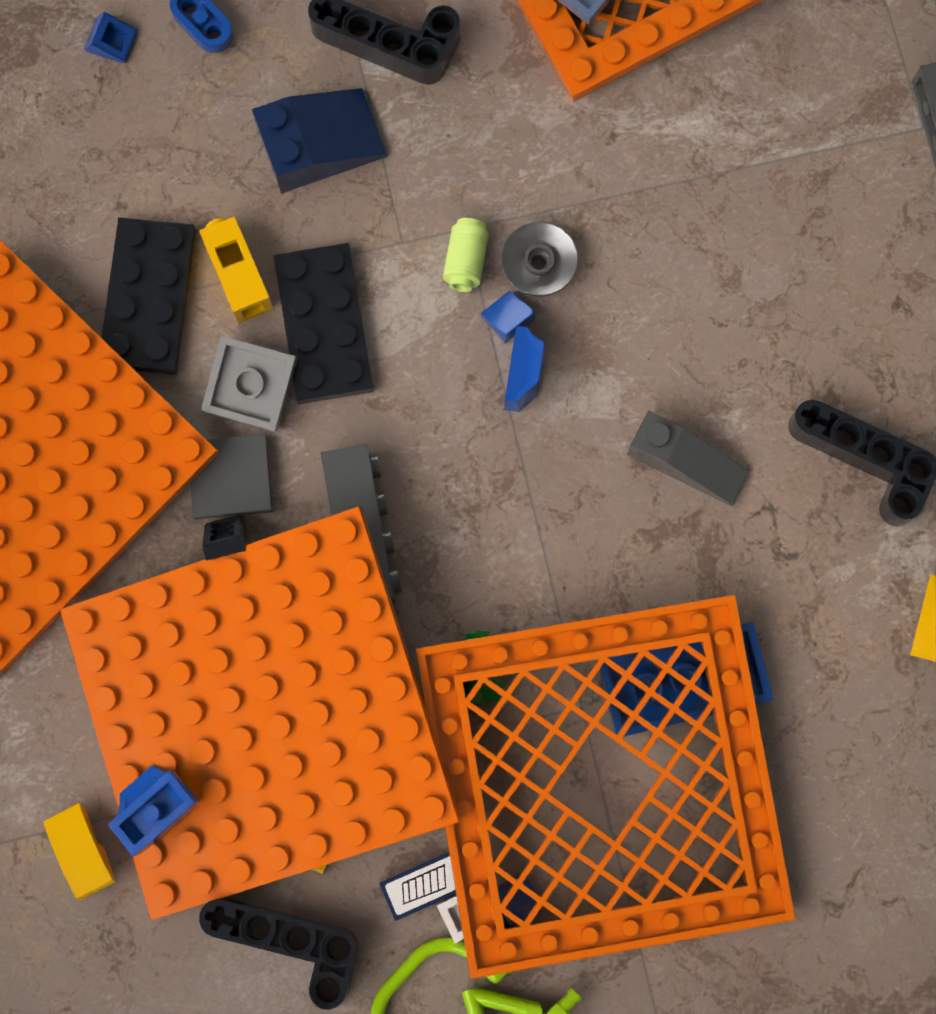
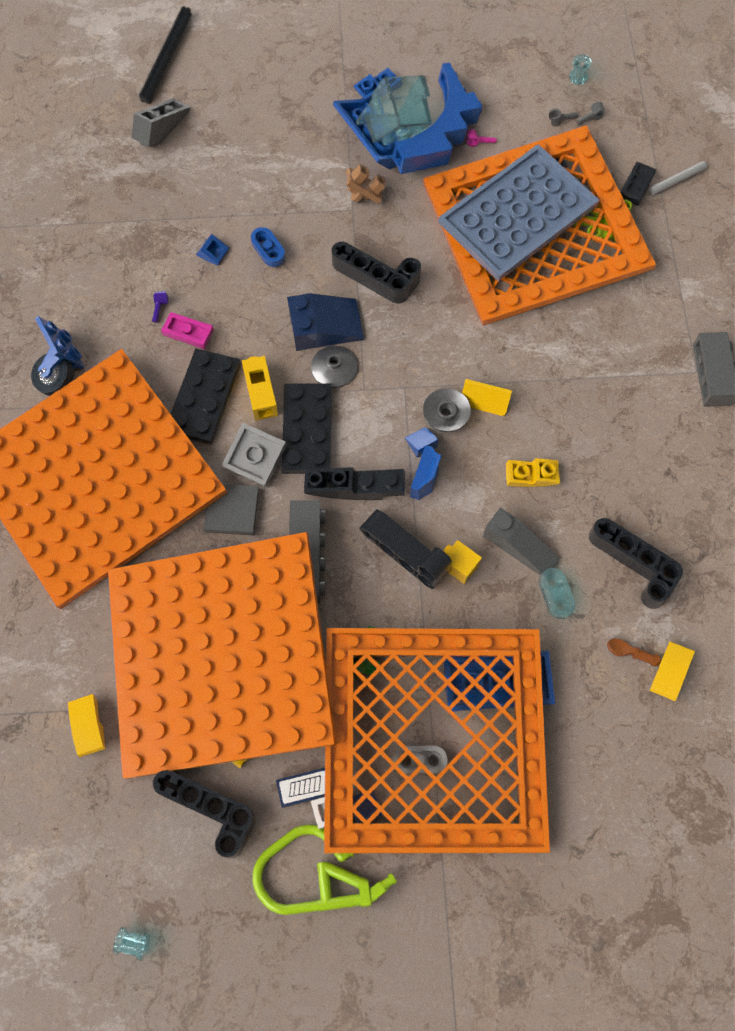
camera: 10 degrees right, 10 degrees down
blue slope [108,765,200,857] -> none
black plate [202,515,246,561] -> none
yellowish green head [443,218,489,292] -> none
none -> dark purple hand [152,291,169,323]
none -> dark pink plate [161,312,214,349]
none -> black slope [304,467,405,500]
none -> flat silver dish [311,346,357,388]
none -> black beam [359,509,452,589]
none -> light grey plate [393,746,447,775]
none -> yellow brick [443,540,482,584]
none -> yellow slope [462,379,512,416]
none -> yellow slope [506,458,560,487]
none -> clear light blue plate [539,568,575,619]
none -> dark orange piece [607,638,661,666]

